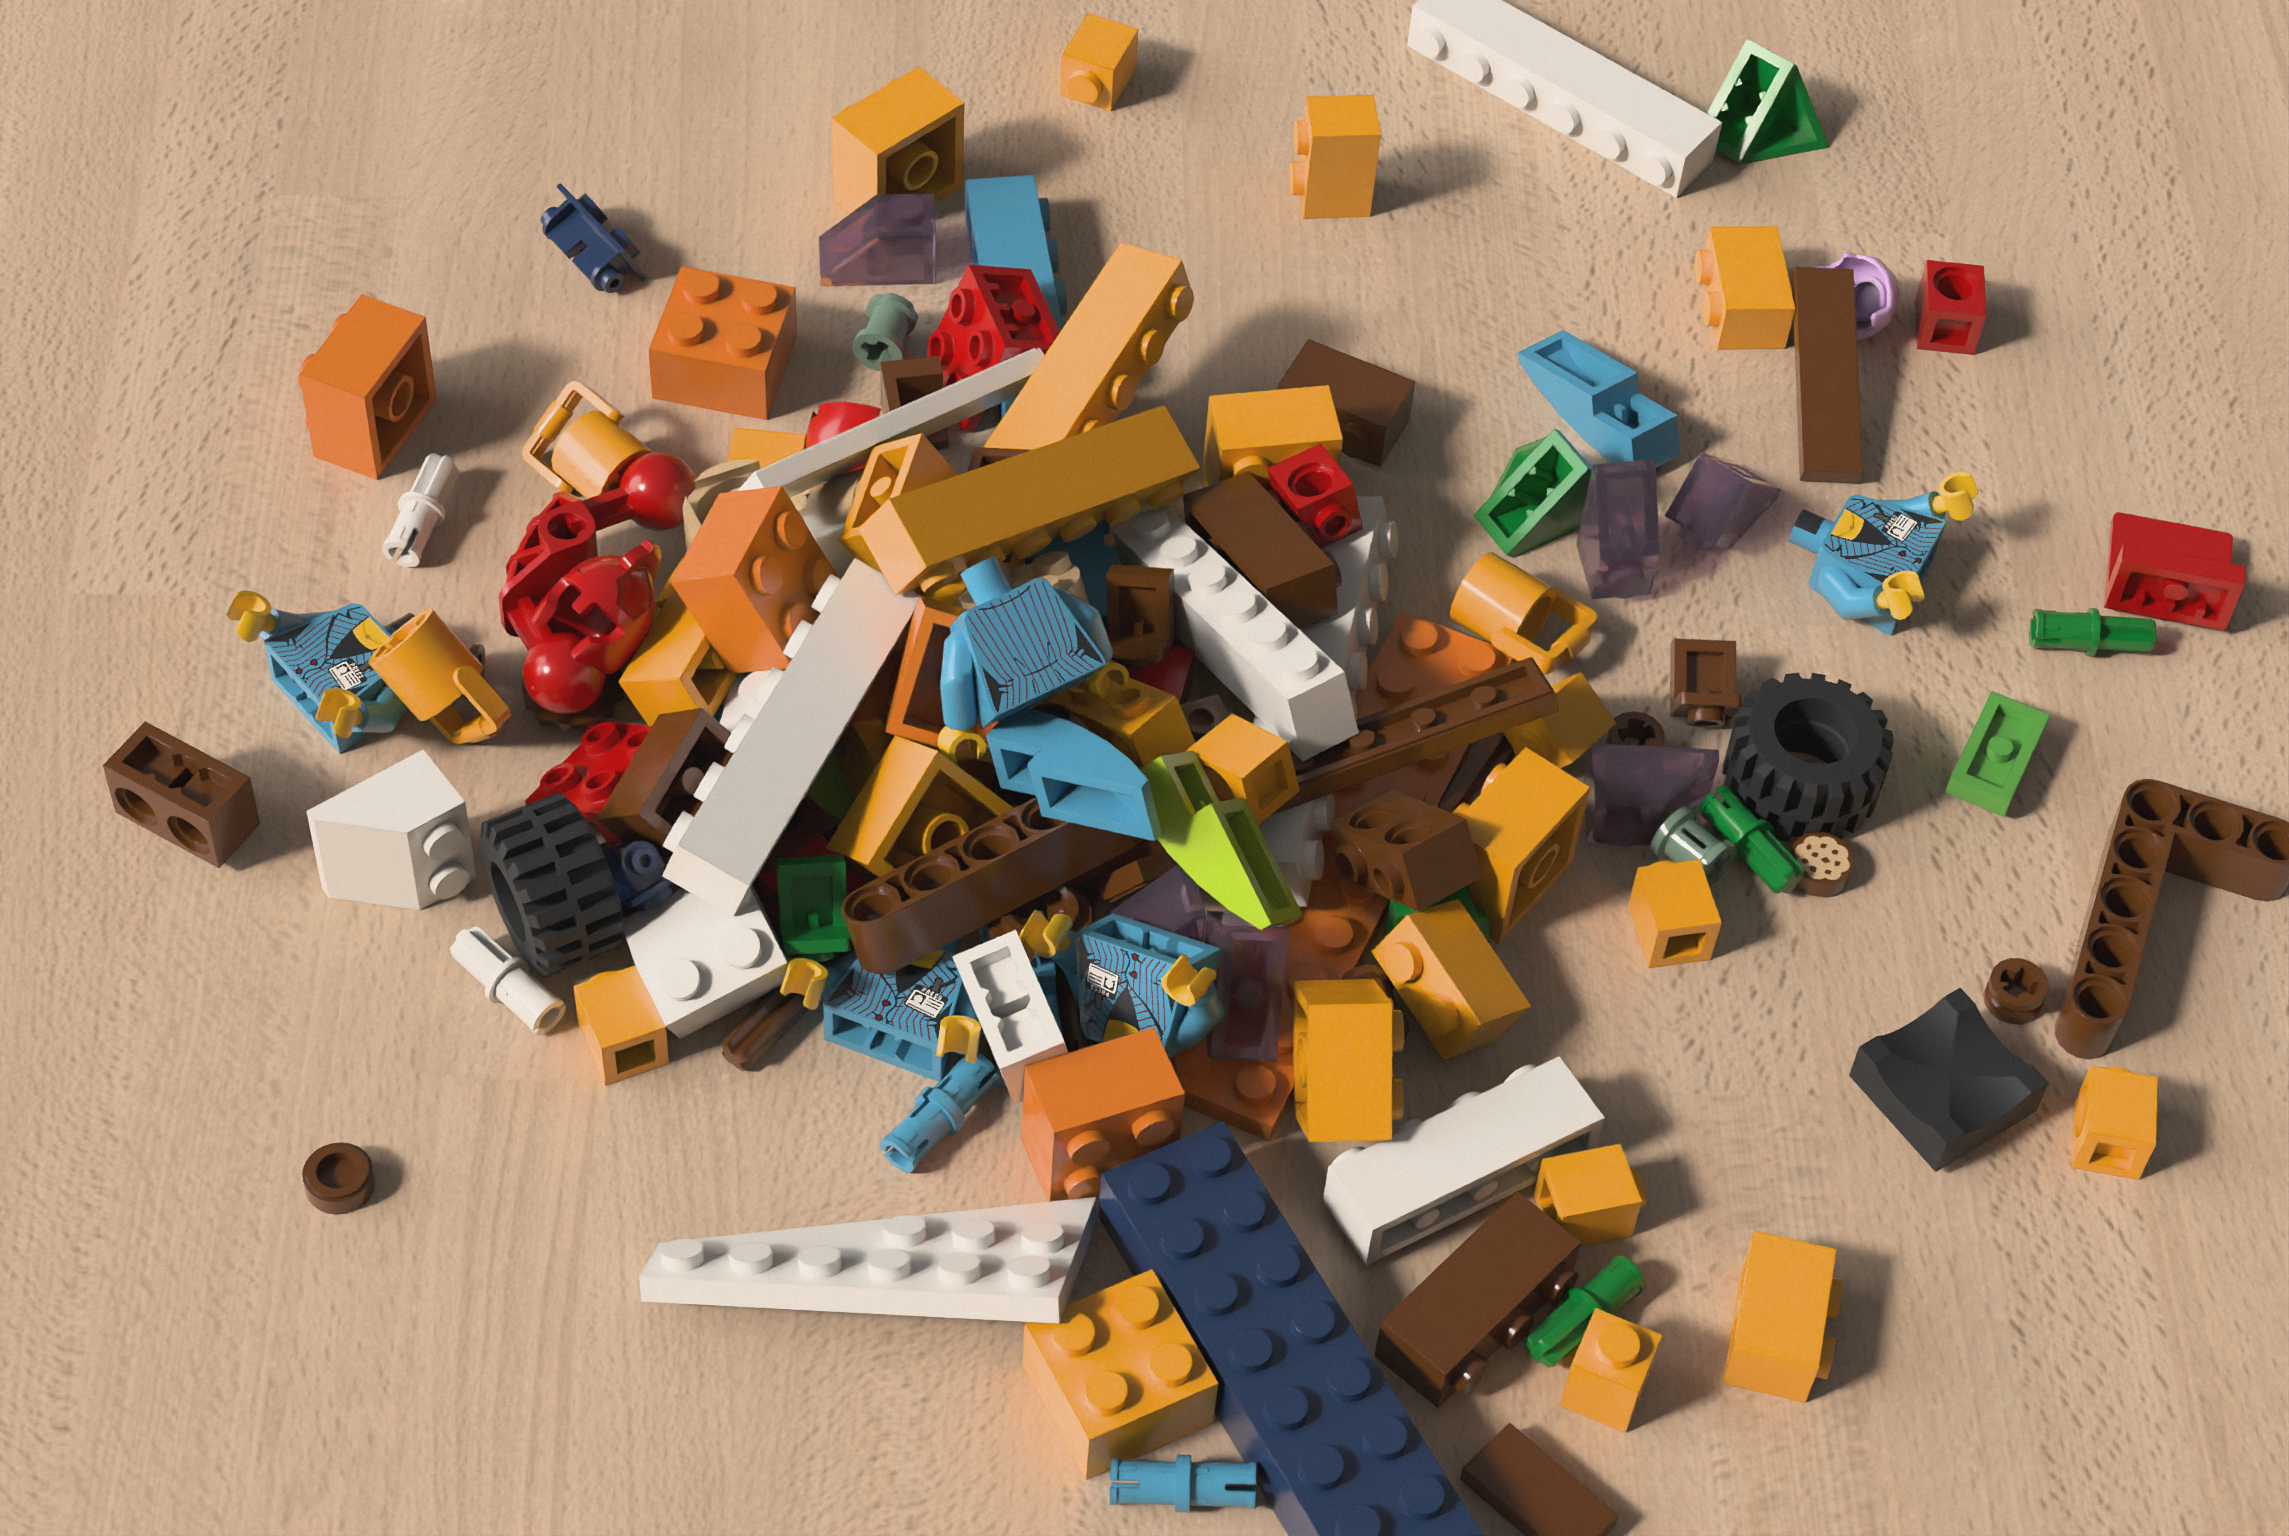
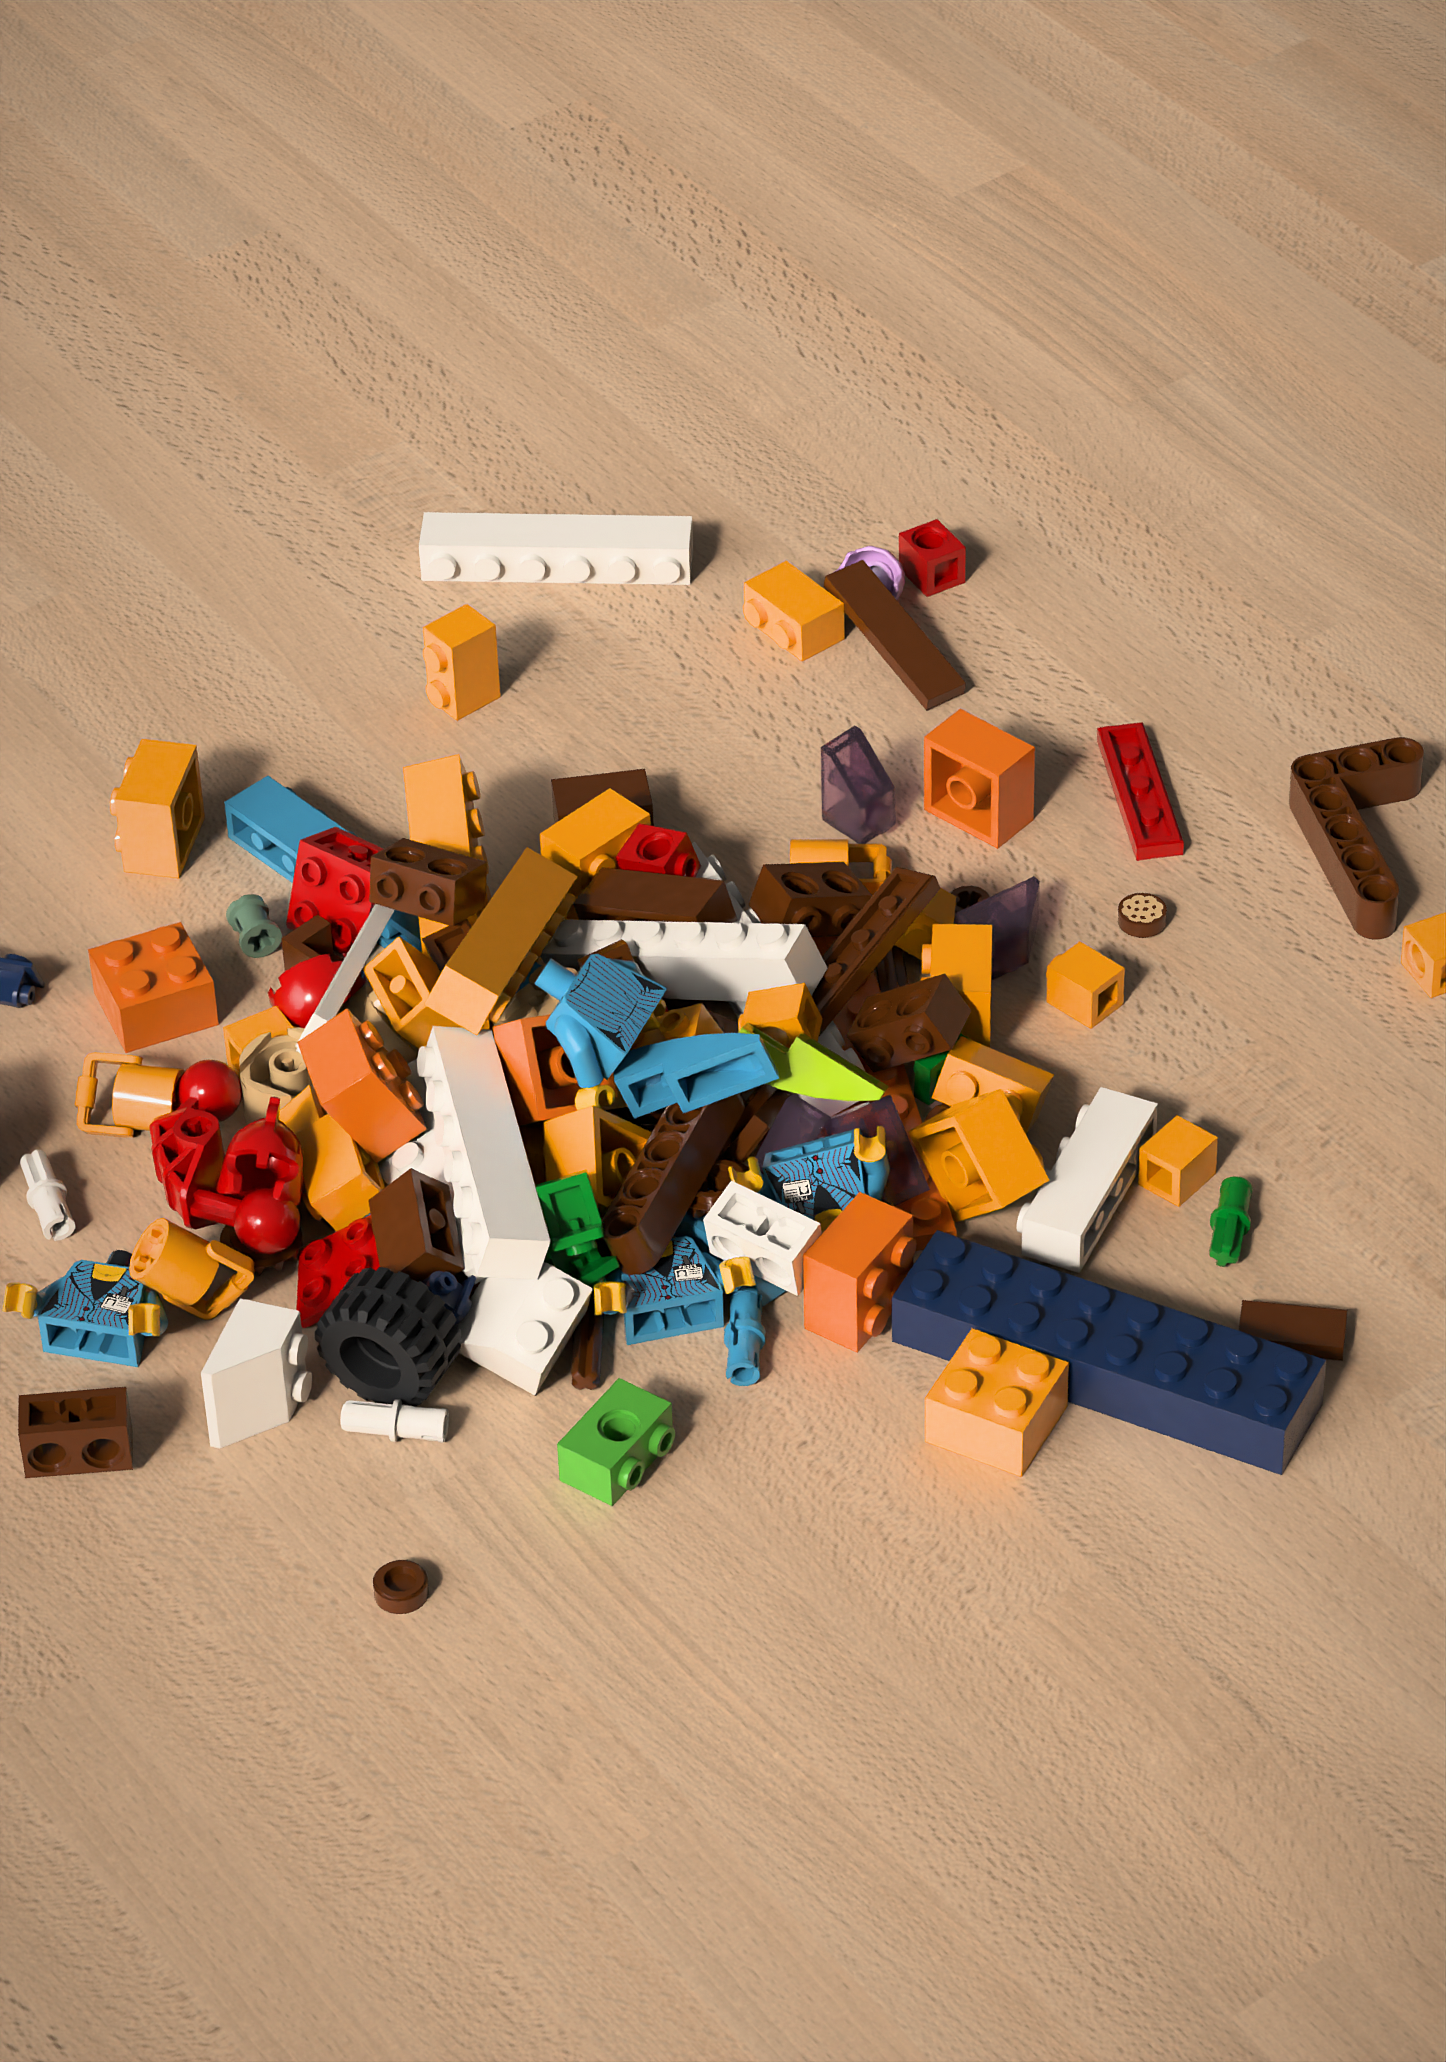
camera: 30 degrees left, 10 degrees down
light orange brick [574,965,669,1086] -> none
white wing [639,1197,1098,1323] -> none
slope [819,194,936,286] -> none
light orange brick [1060,13,1139,111] -> none
dark azure pin [1110,1454,1256,1513] -> none
reddish brown brick [1374,1191,1581,1408] -> none
green slope [1474,428,1594,558] -> none
dark azure slope [1518,330,1680,479] -> none
light orange brick [1559,1308,1662,1433] -> none
sand green bush [1650,806,1737,887] -> none
slope [1665,452,1782,552] -> none
reddish brown bracket [1670,638,1742,727] -> none
green axle [1698,785,1804,894] -> none
green slope [1707,39,1829,165] -> none
black tyre [1722,672,1894,842] -> none
light orange brick [1722,1230,1844,1403] -> none
torso [1789,471,1979,635] -> none
black brick [1849,987,2049,1172] -> none
bright green plate [1945,691,2050,817] -> none
reddish brown bush [1983,958,2049,1025] -> none
green axle [2029,608,2157,657] -> none
red bracket [2104,512,2246,631] -> none
none -> reddish brown brick [369,838,487,927]
none -> green bracket [536,1170,605,1256]
none -> bright green brick [557,1378,675,1506]
none -> reddish brown brick [748,862,872,937]
none -> orange brick [924,709,1035,849]
none -> red tile [1097,722,1184,861]

